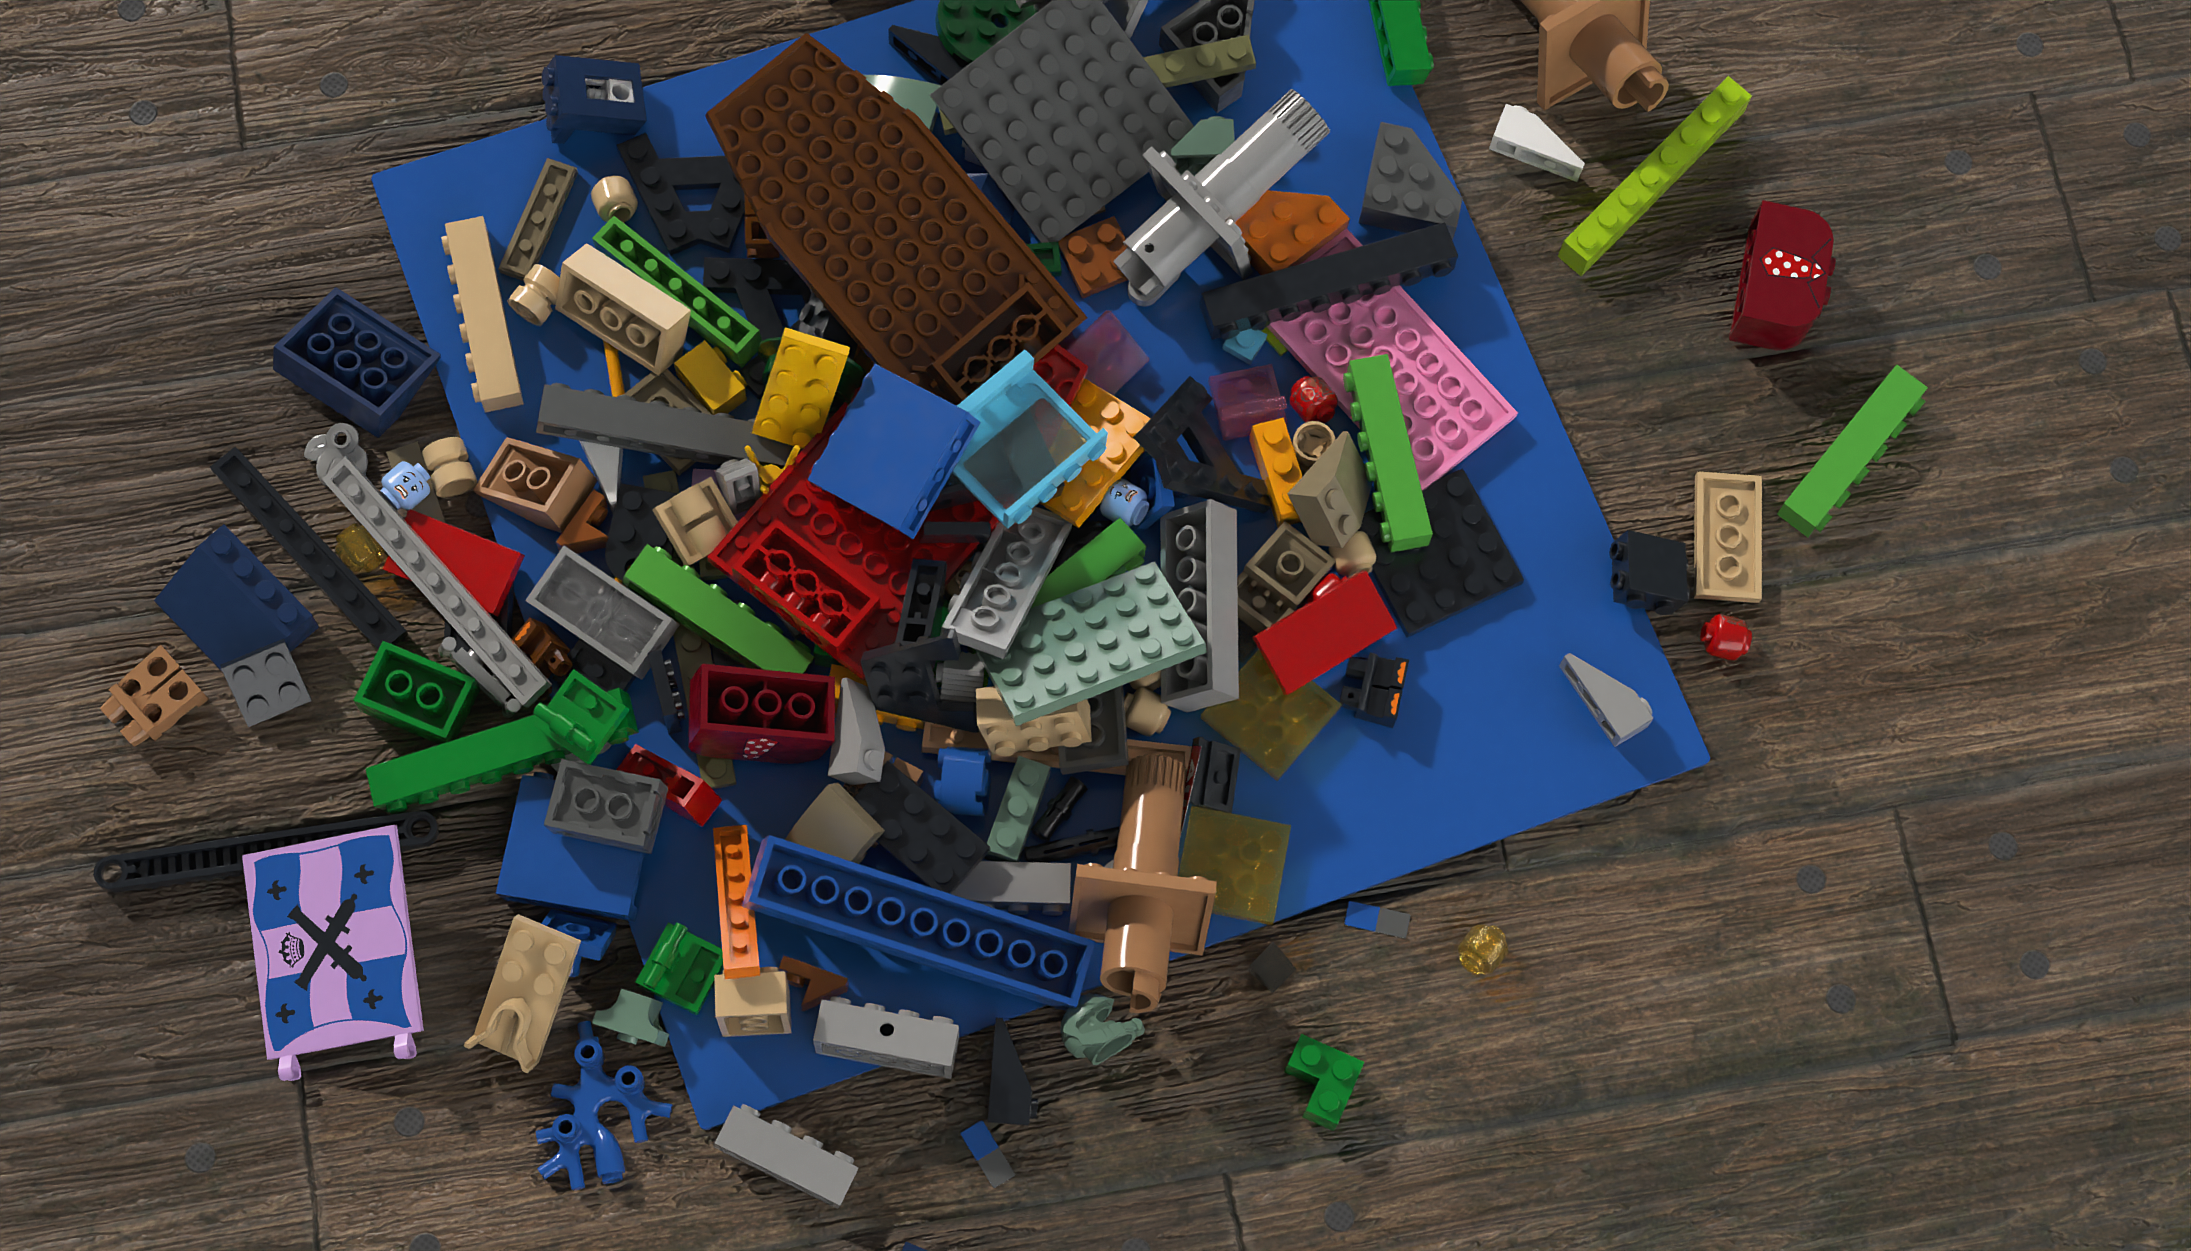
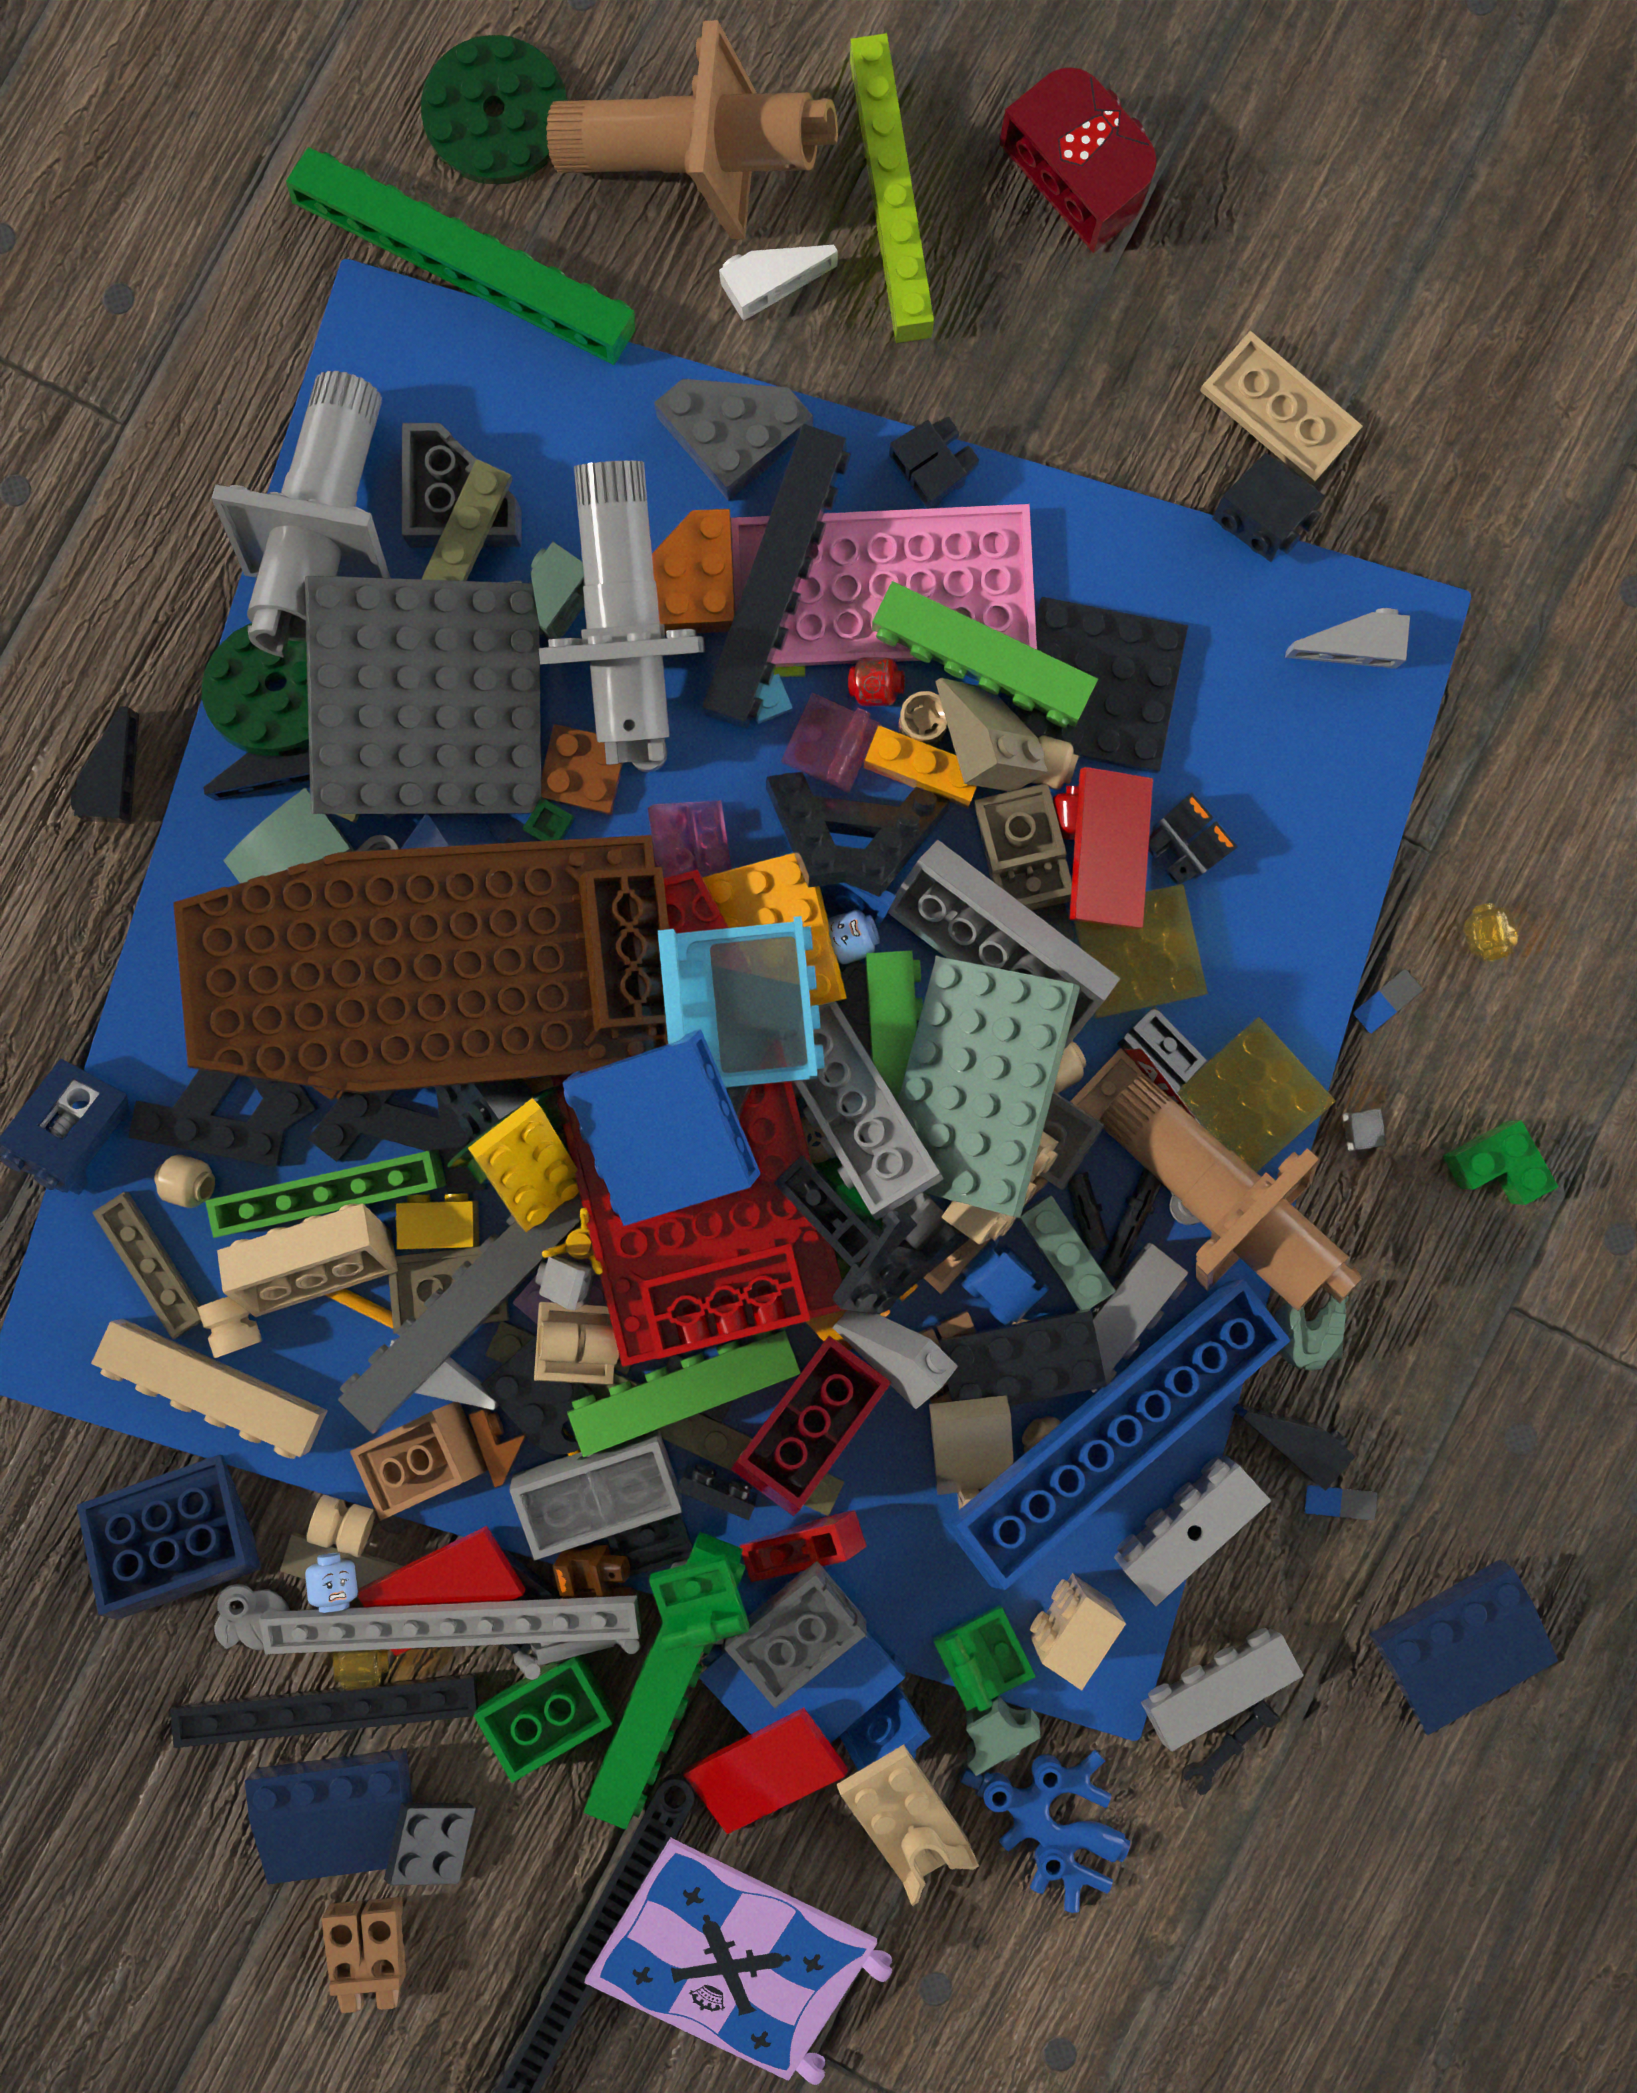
camera: 45 degrees left, 15 degrees up
orange plate [713,825,760,979] -> none
dark orange slope [779,955,849,1011] -> none
black tile [919,522,991,543] -> none
red head [1700,614,1752,660] -> none
bright green brick [1777,365,1928,538] -> none
none -> red tile [683,1707,849,1834]
none -> black hips [889,417,979,509]
none -> black piece [1182,1699,1281,1795]

